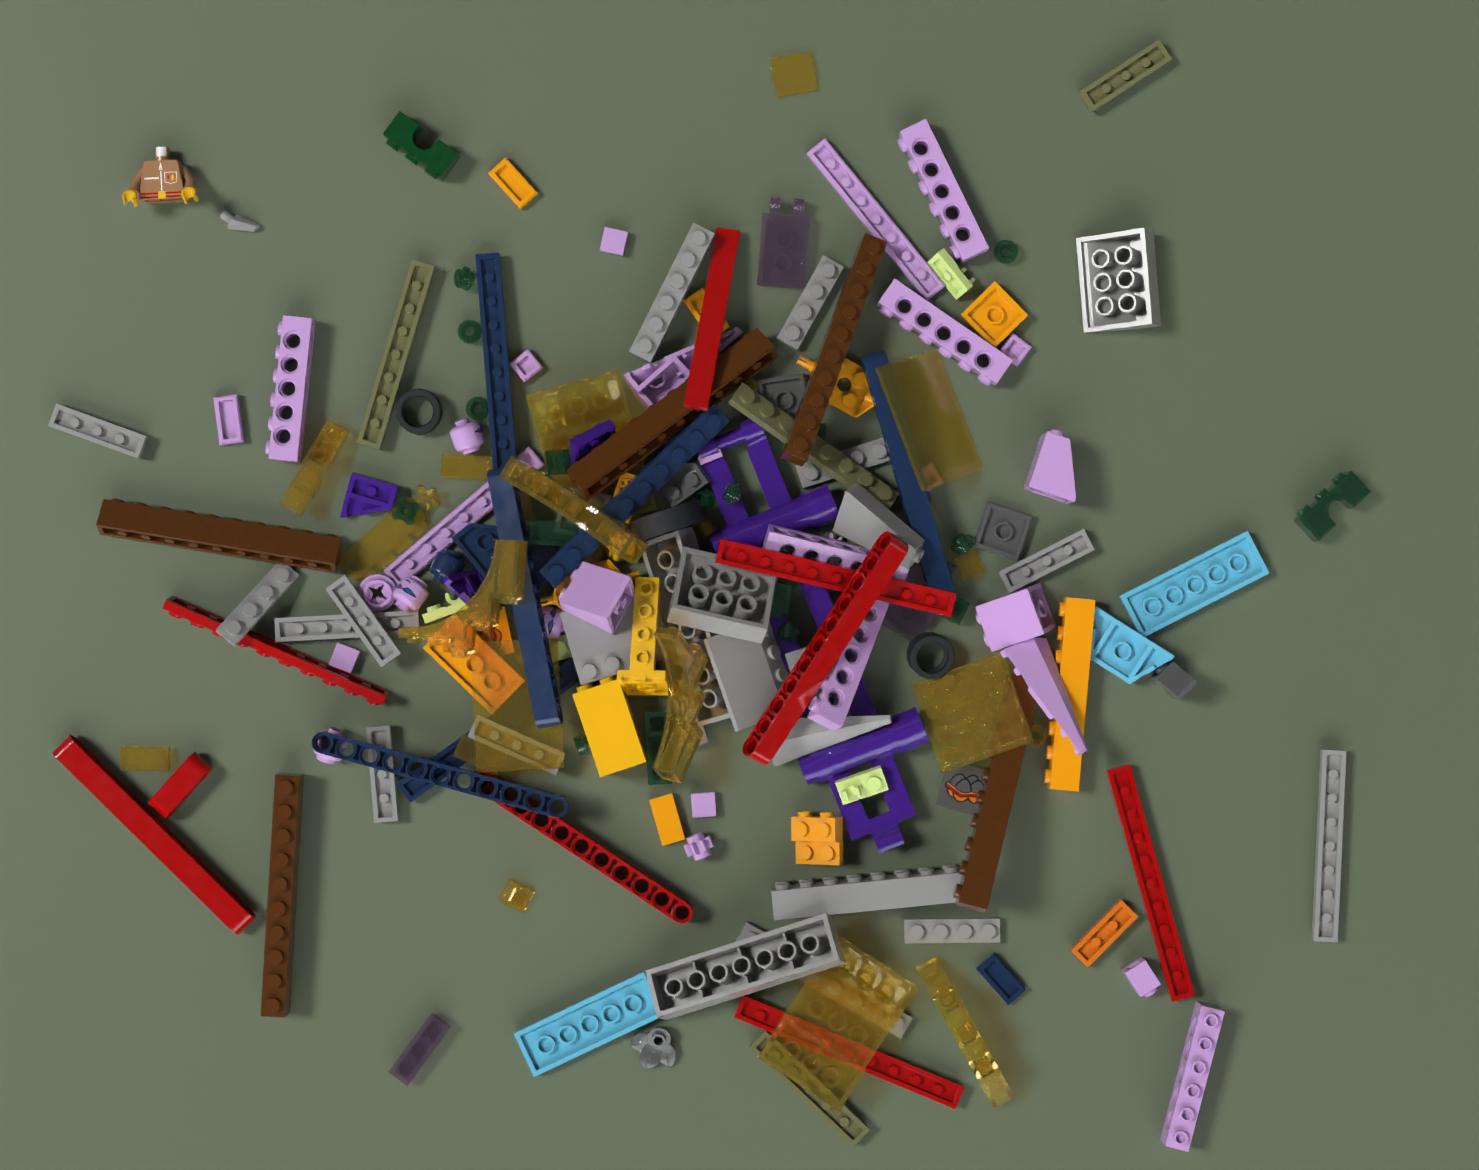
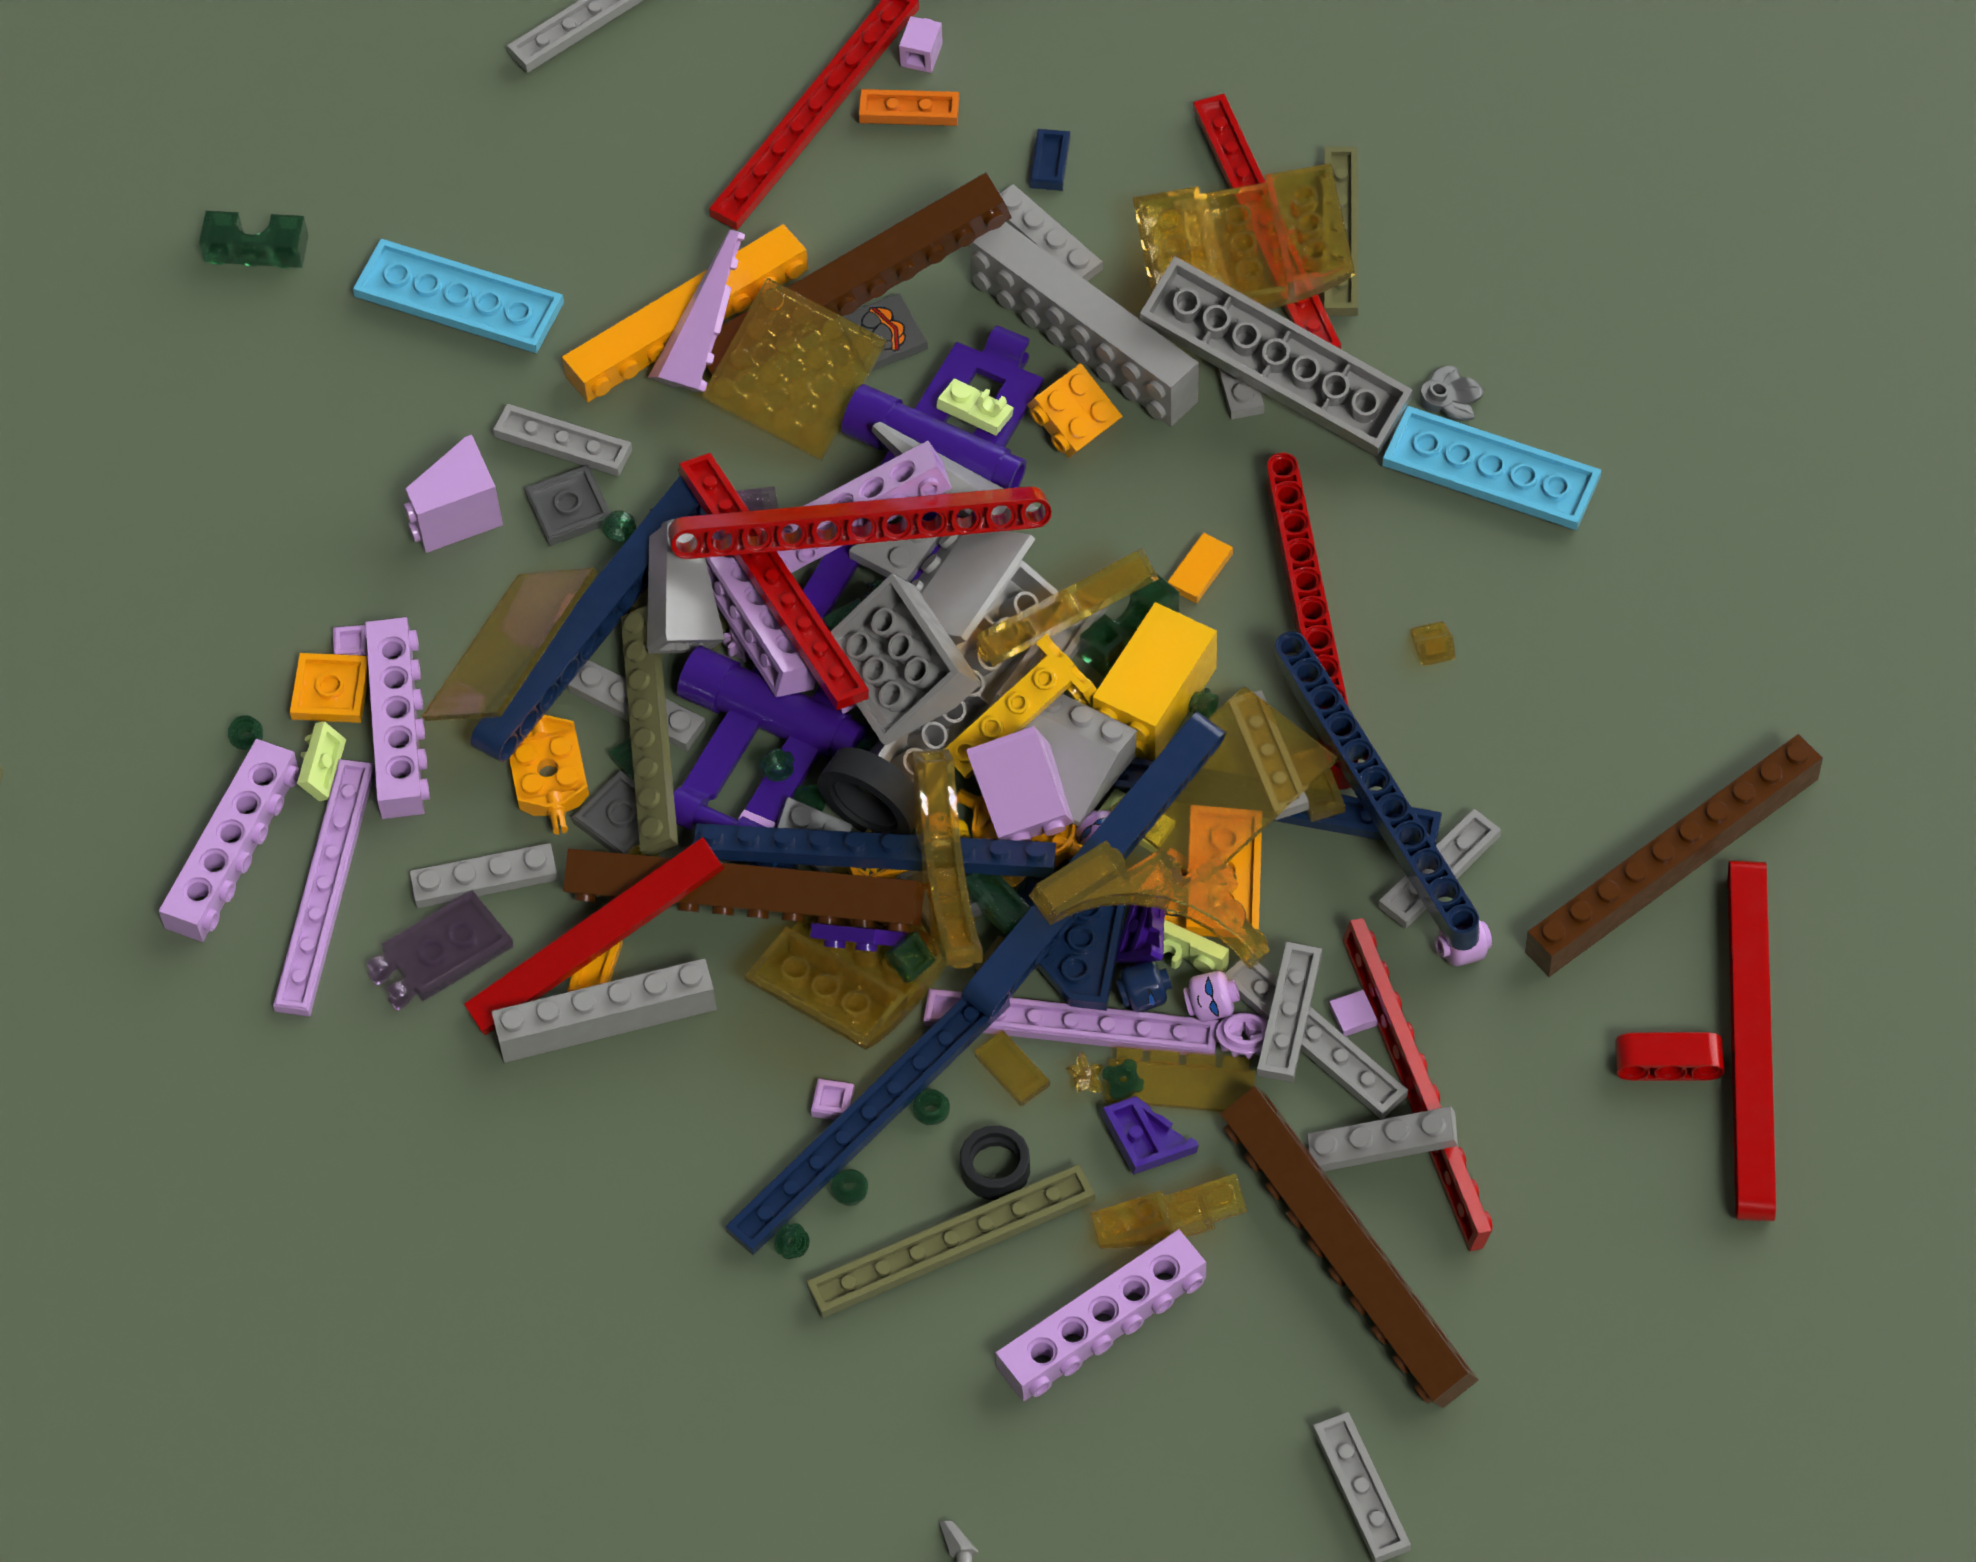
camera: 125 degrees left, 30 degrees down
clear yellow tile [120,746,170,771] -> none
lavender tile [213,394,245,445] -> none
dark green arch [383,111,460,180] -> none
clear purple plate [389,1013,451,1086] -> none
lavender head [450,418,484,455] -> none
light orange tile [488,157,538,210] -> none
lavender tile [600,227,628,256] -> none
lavender wedge [623,326,743,409] -> none
lavender gear [684,832,714,861] -> none
lavender tile [691,792,716,818] -> none
clear yellow piece [770,51,818,98] -> none
reddish brown brick [780,233,887,466] -> none
black tyre [906,632,954,679] -> none
clear yellow arch [916,956,1015,1109] -> none
clear yellow slope [953,549,985,581] -> none
lavender slope [975,582,1057,652] -> none
light grey slope [1076,228,1161,333] -> none
medium azure wing [1090,606,1175,684] -> none
dark grey slope [1152,661,1198,700] -> none

